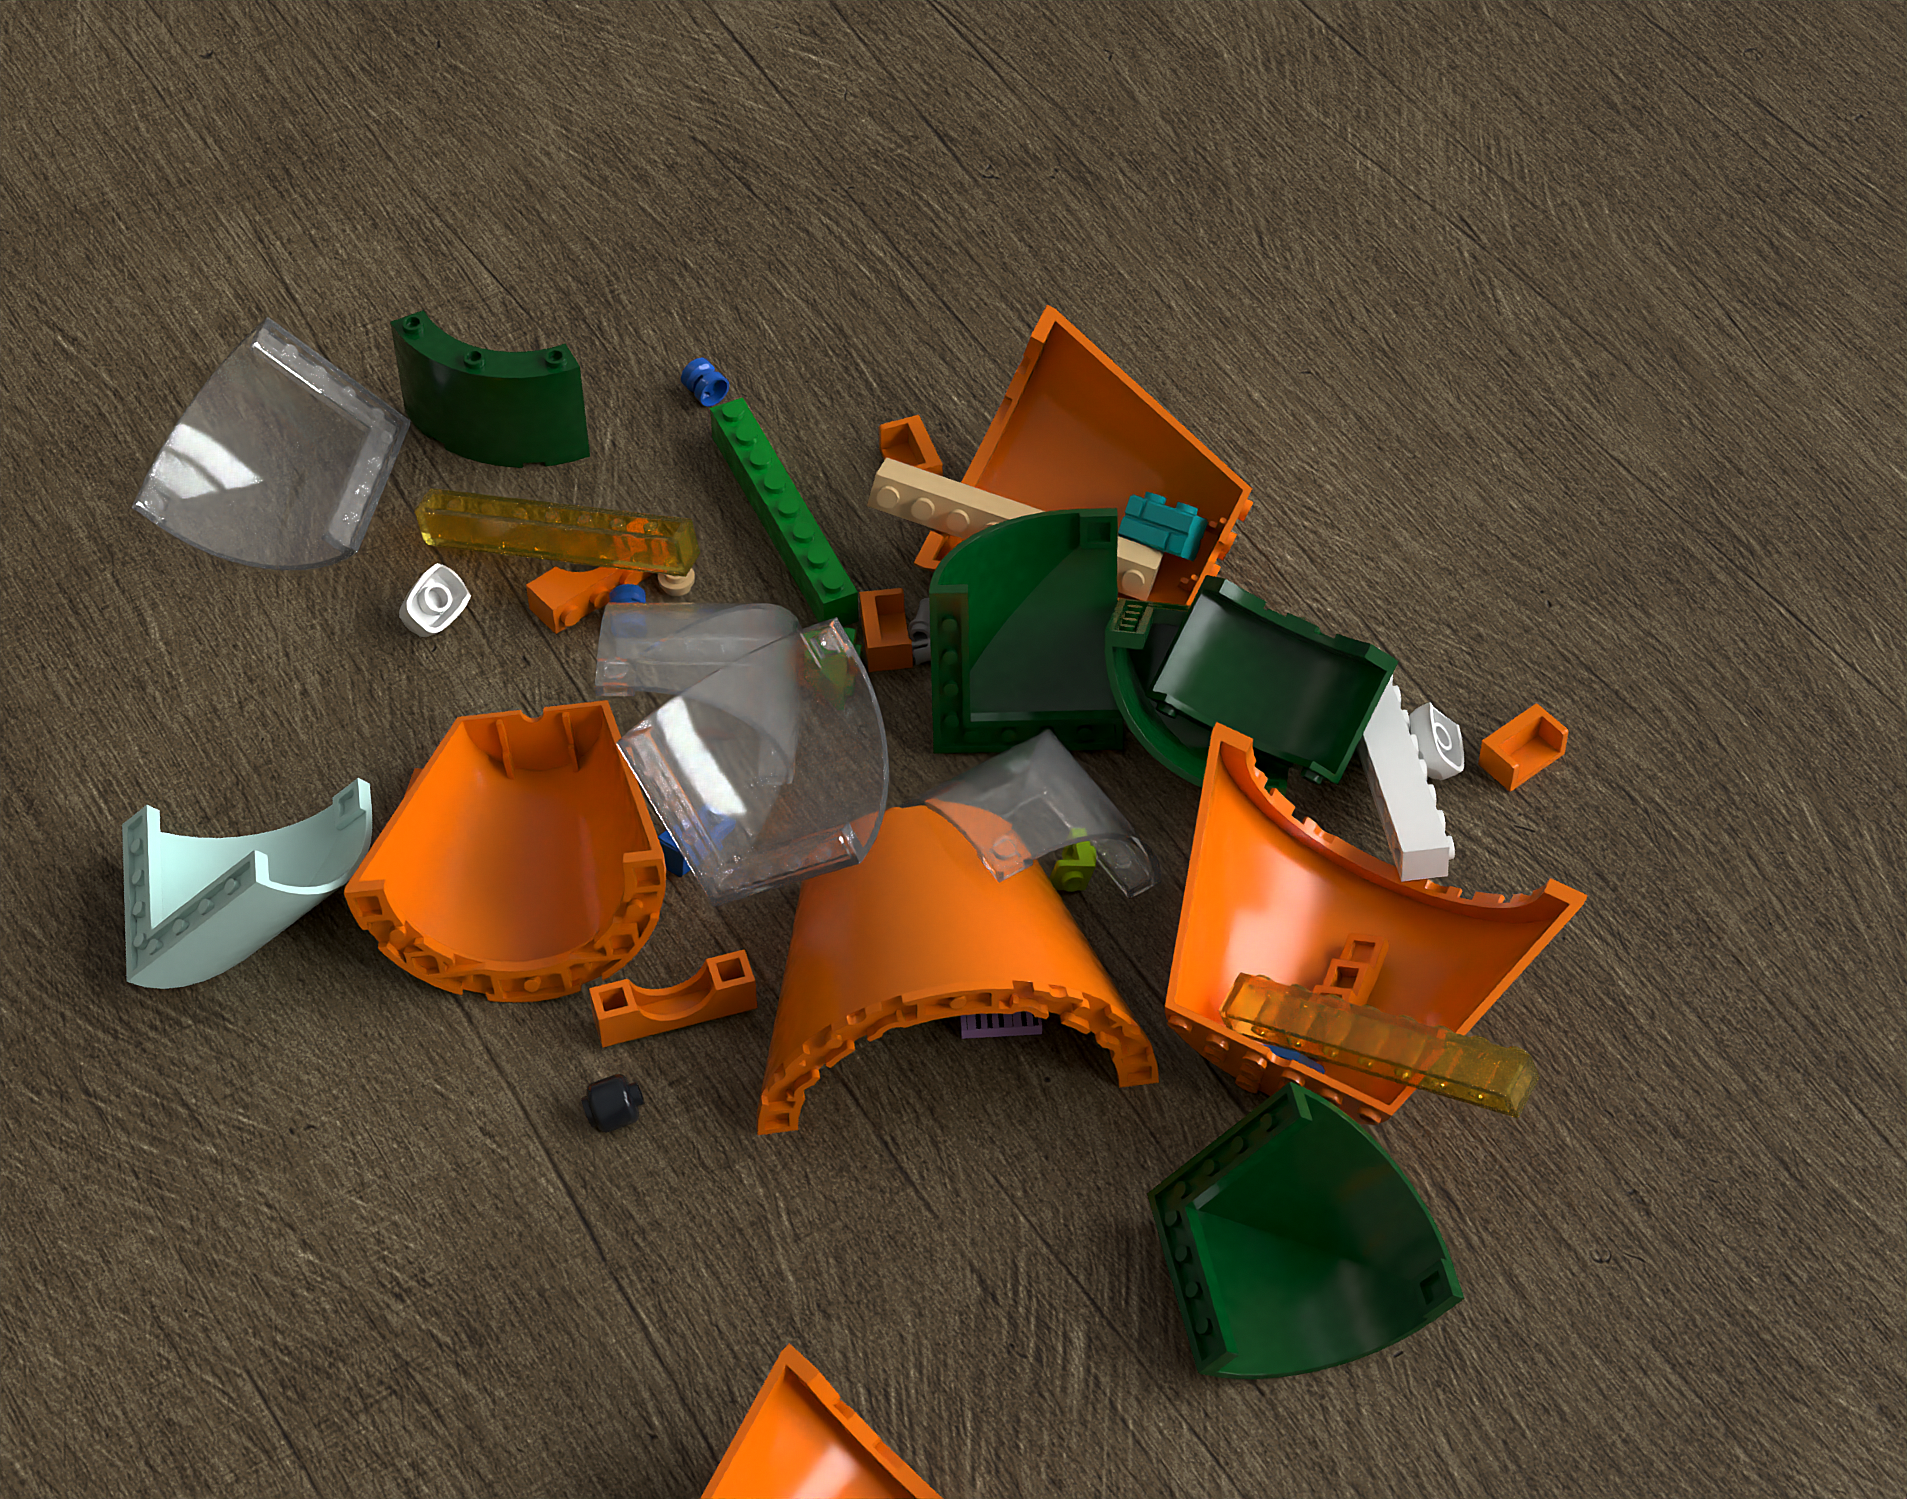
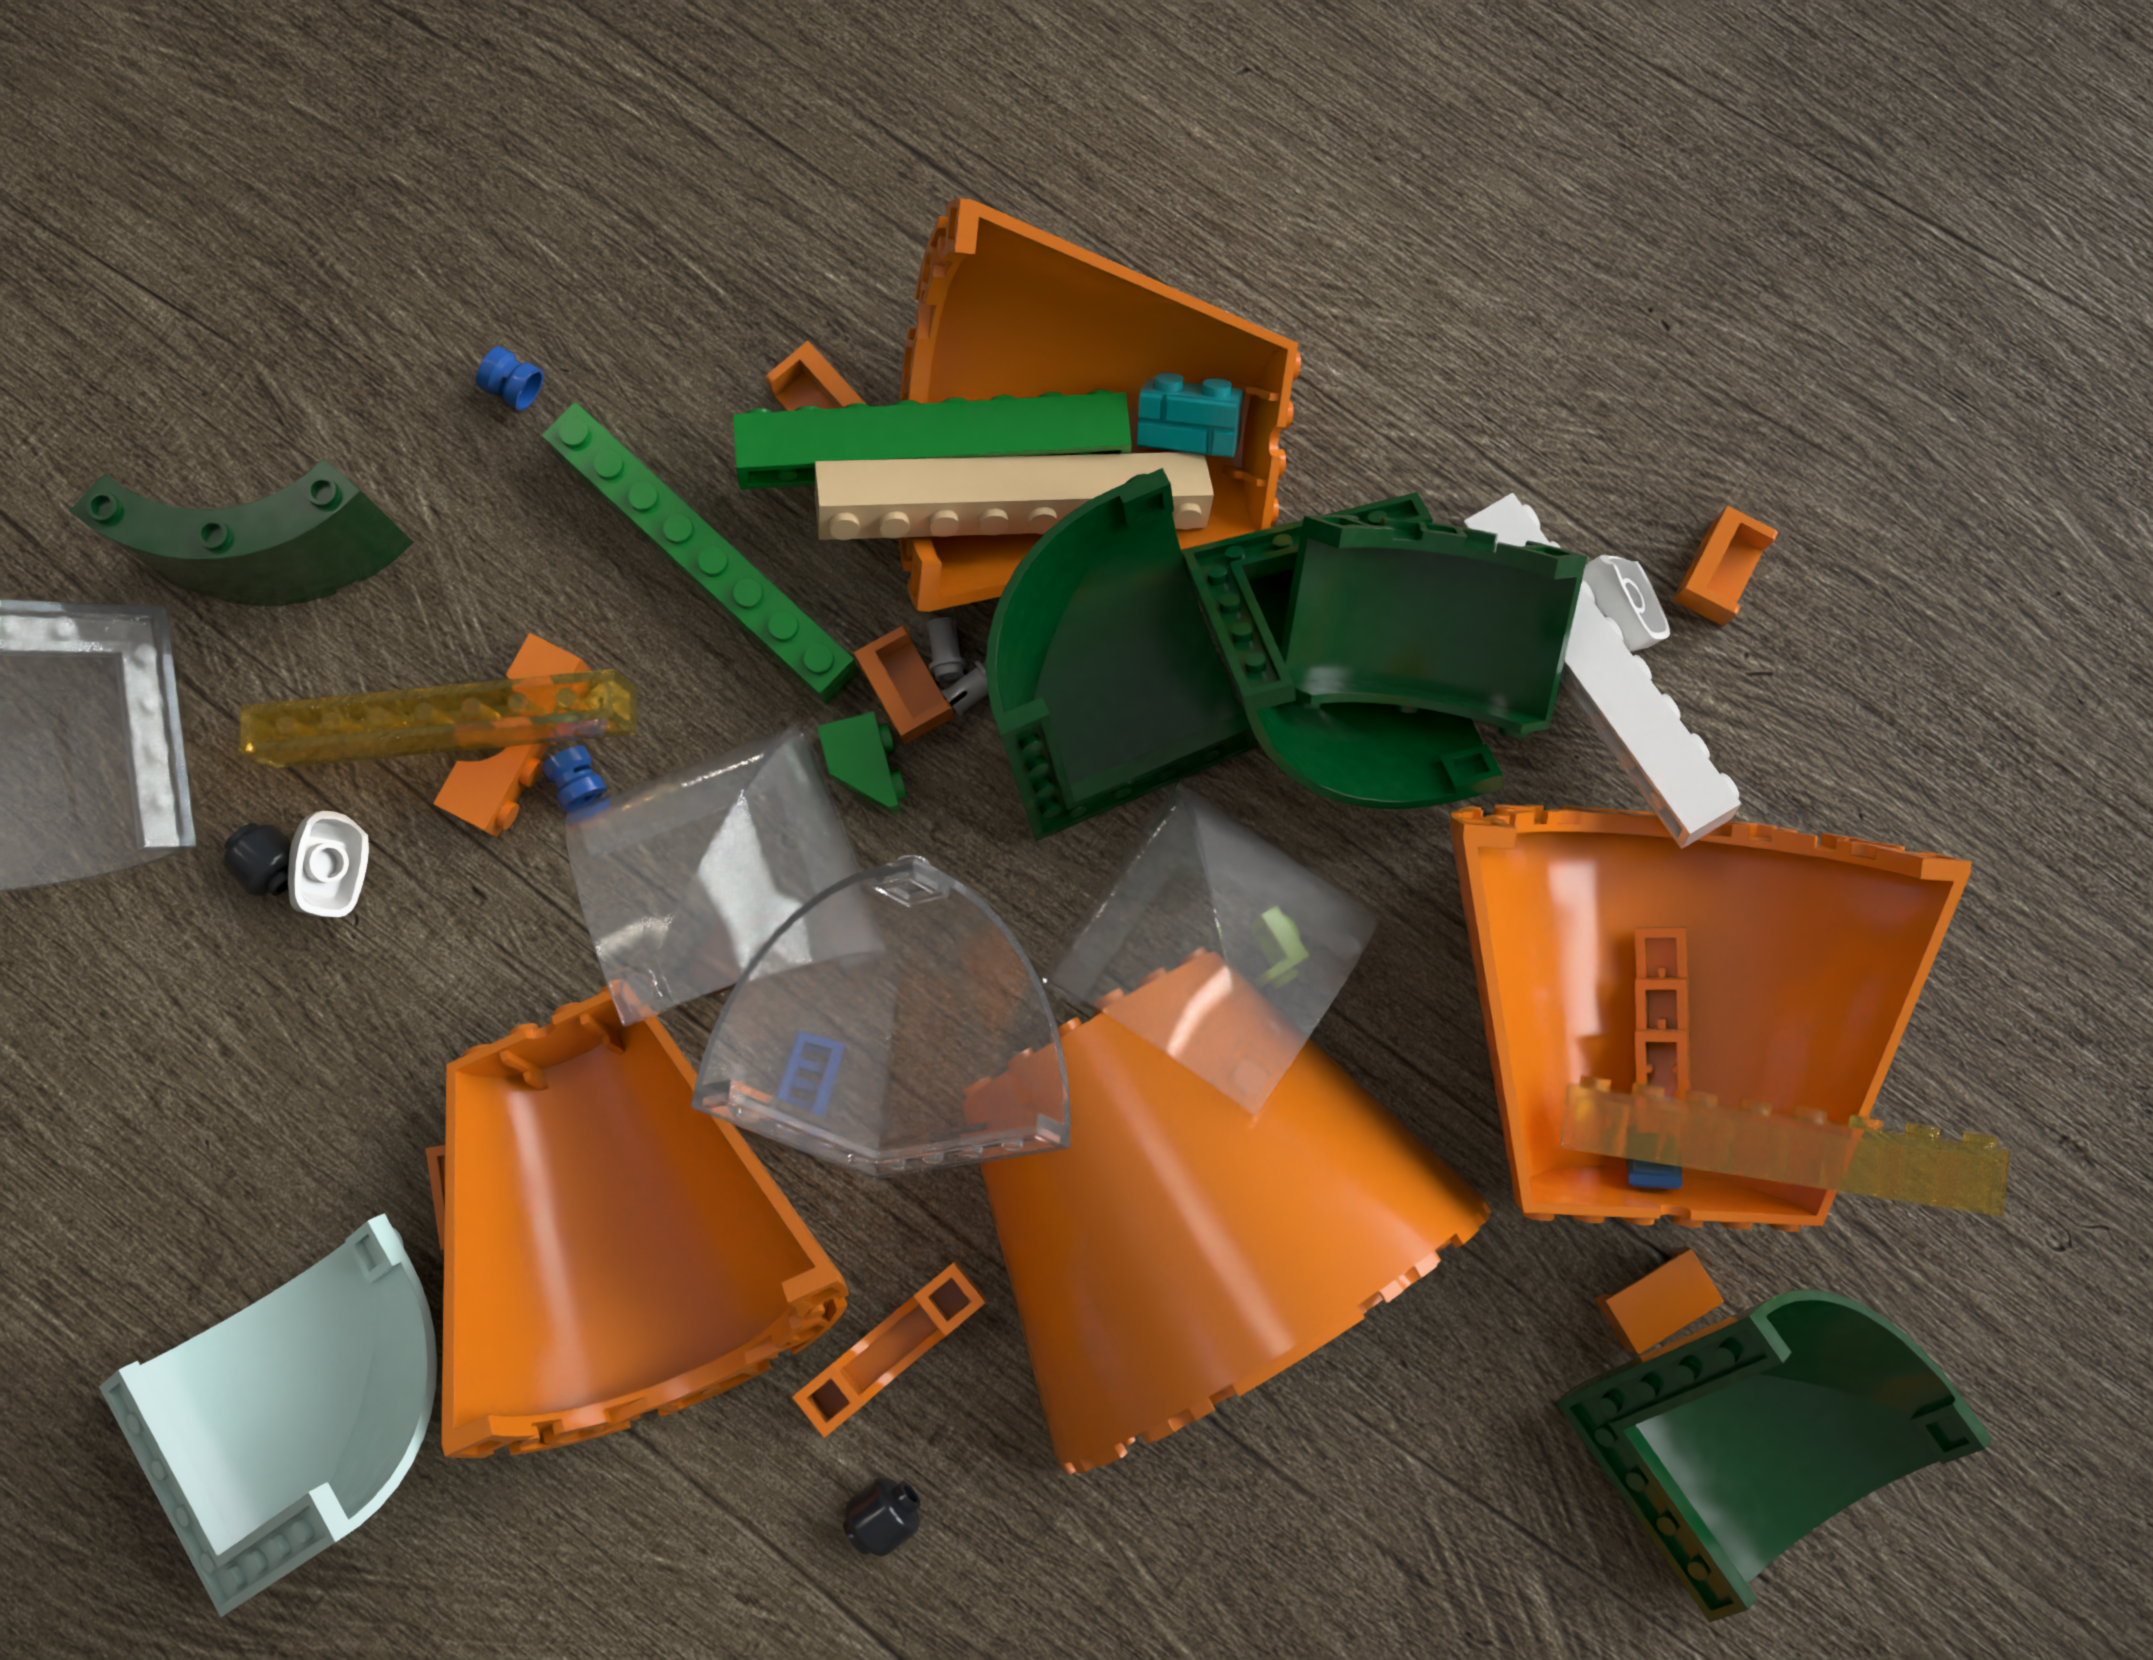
camera: 25 degrees left, 30 degrees up
none -> black head [223,823,291,896]
none -> green brick [733,389,1132,490]

